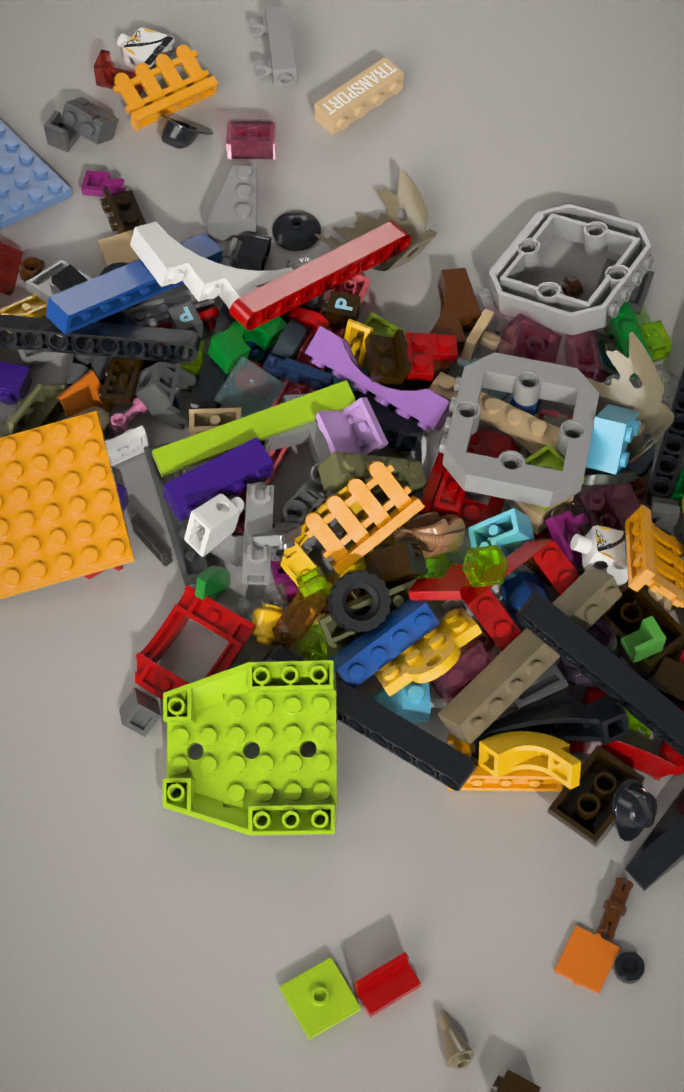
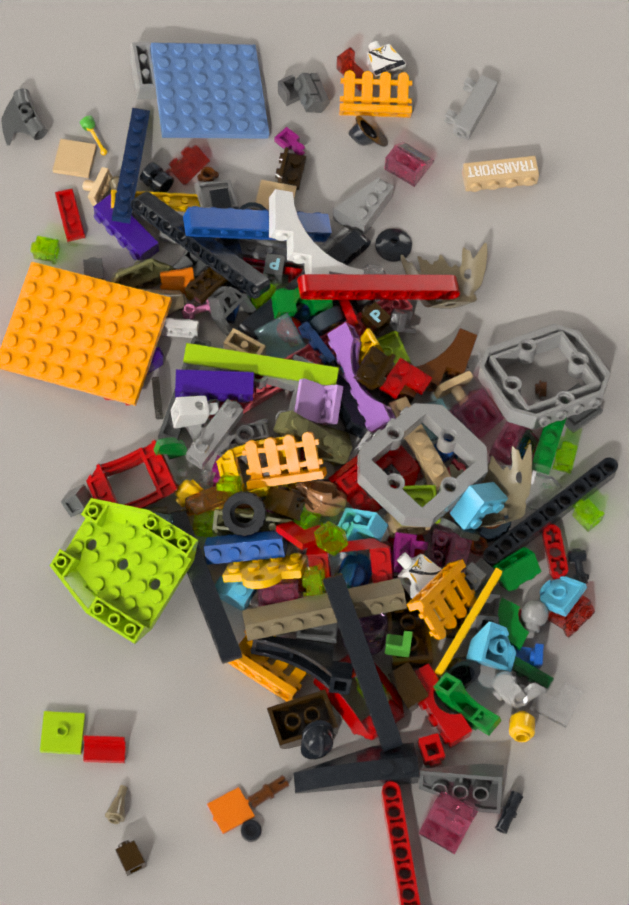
camera: 30 degrees right, 5 degrees up
dark grey piece [251,522,302,550] -> none
yellow arch [478,731,581,789] -> none
none -> clear neon green brick [302,566,326,597]
none -> flat silver panel [388,308,416,333]

